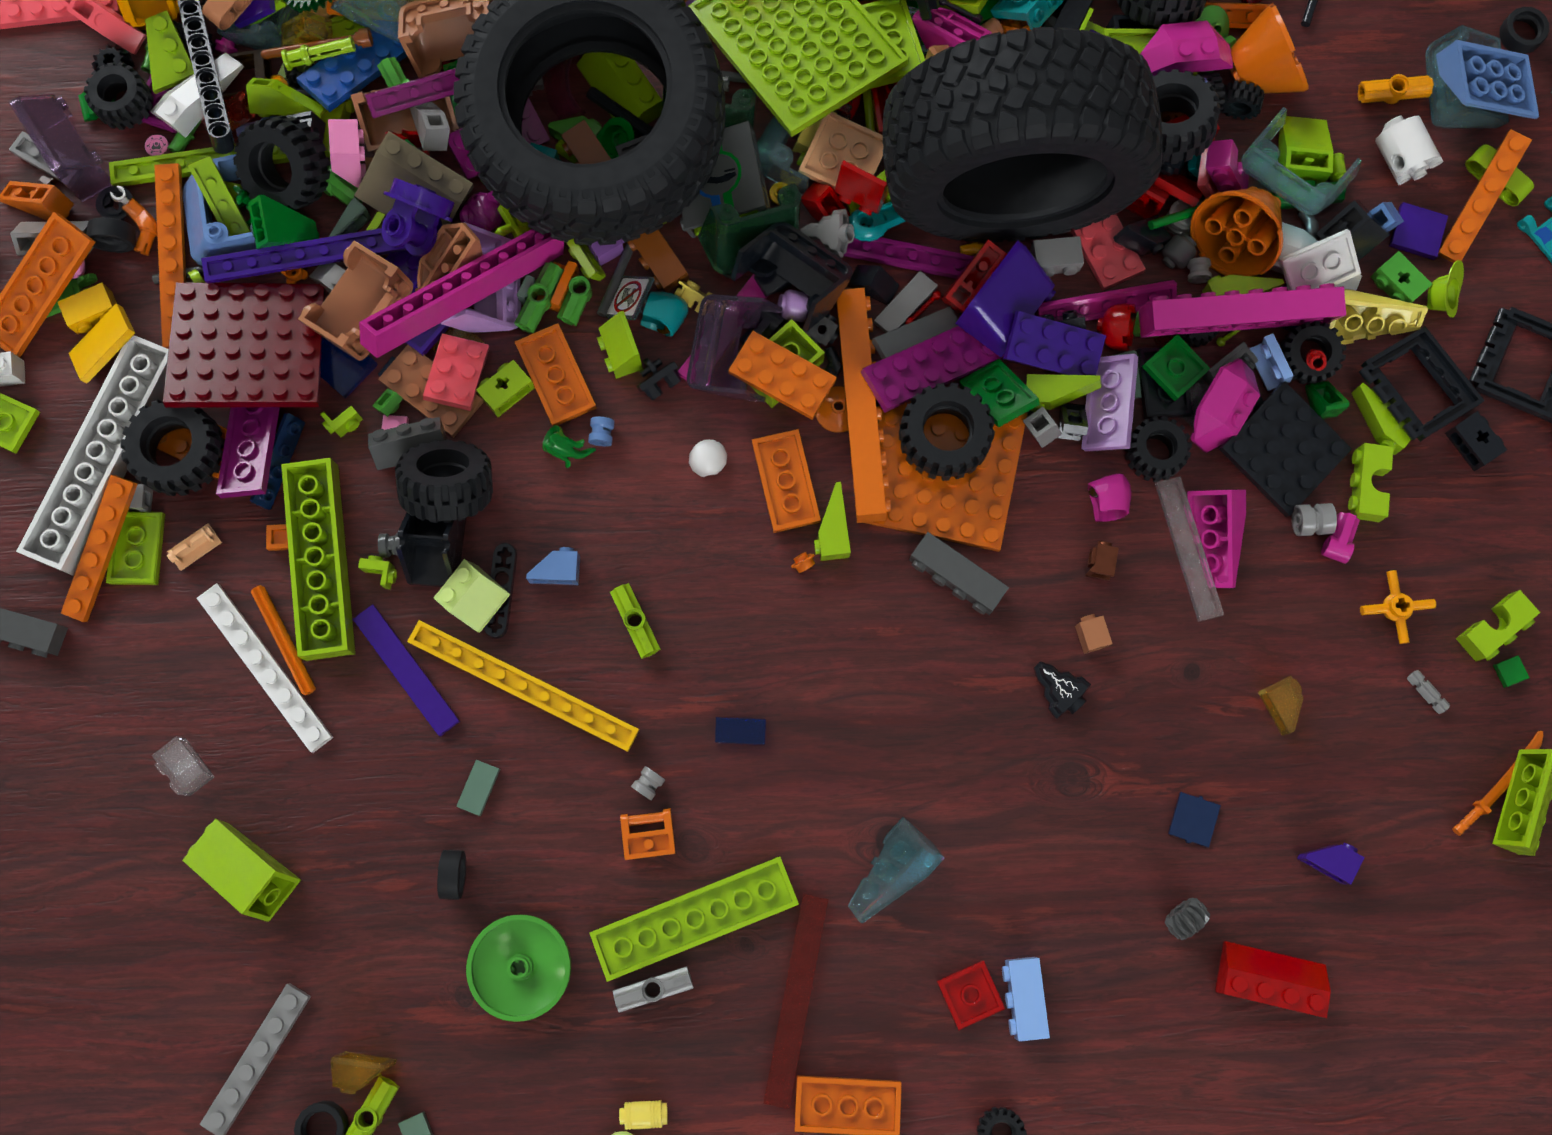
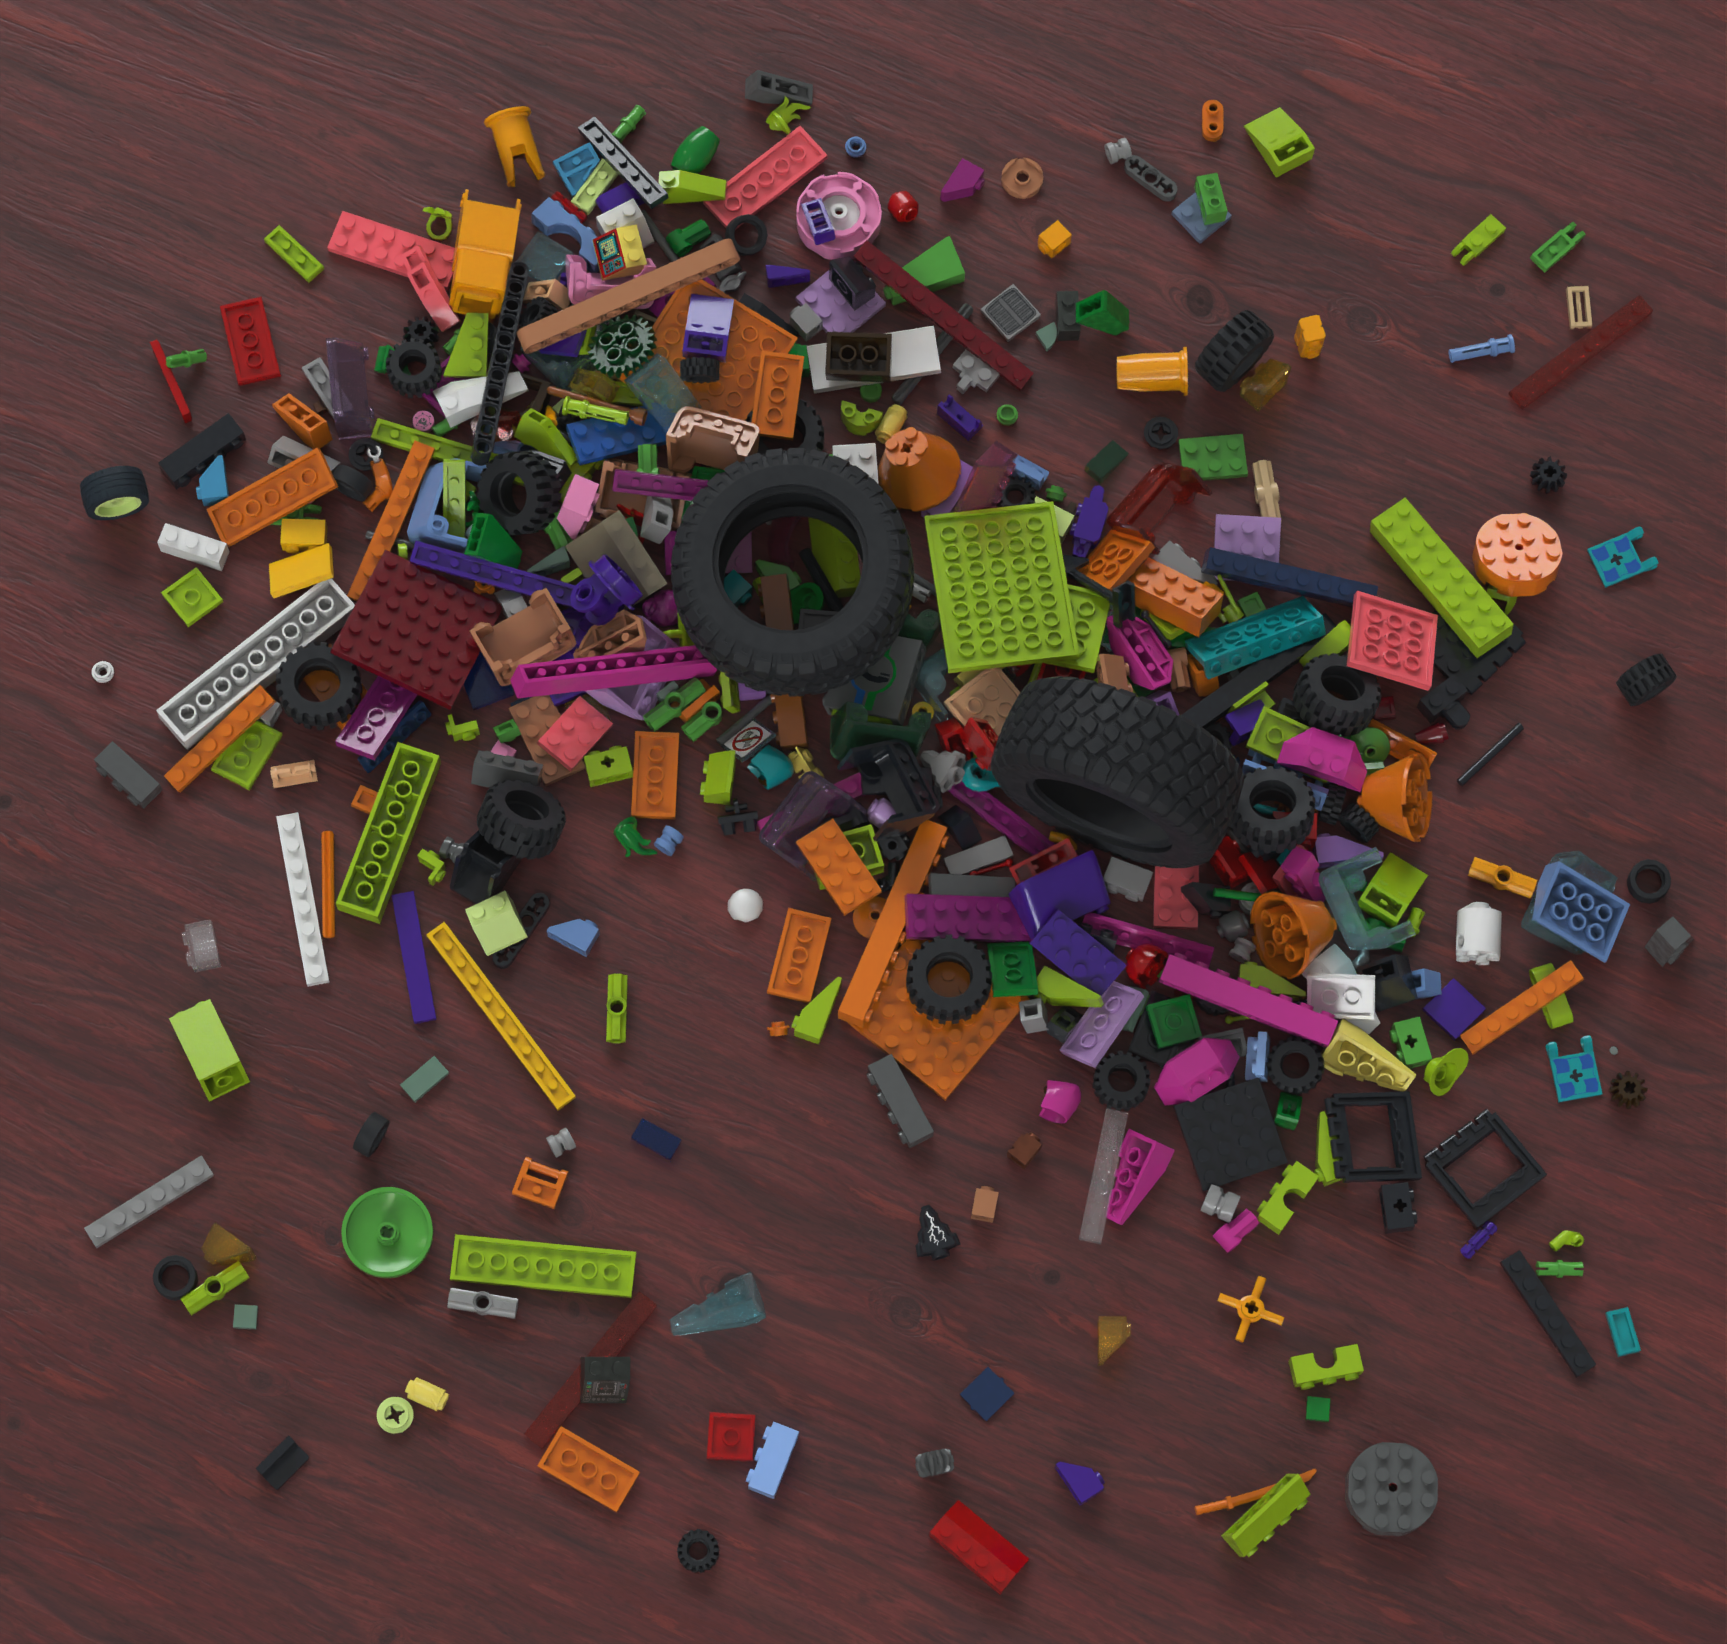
camera: 25 degrees right, 5 degrees down
red pin [1306,349,1327,371] -> none
light grey axle [1407,670,1450,714] -> none
none -> pearl dark grey slope [580,1357,630,1403]
none -> medium lavender slope [1313,833,1384,869]

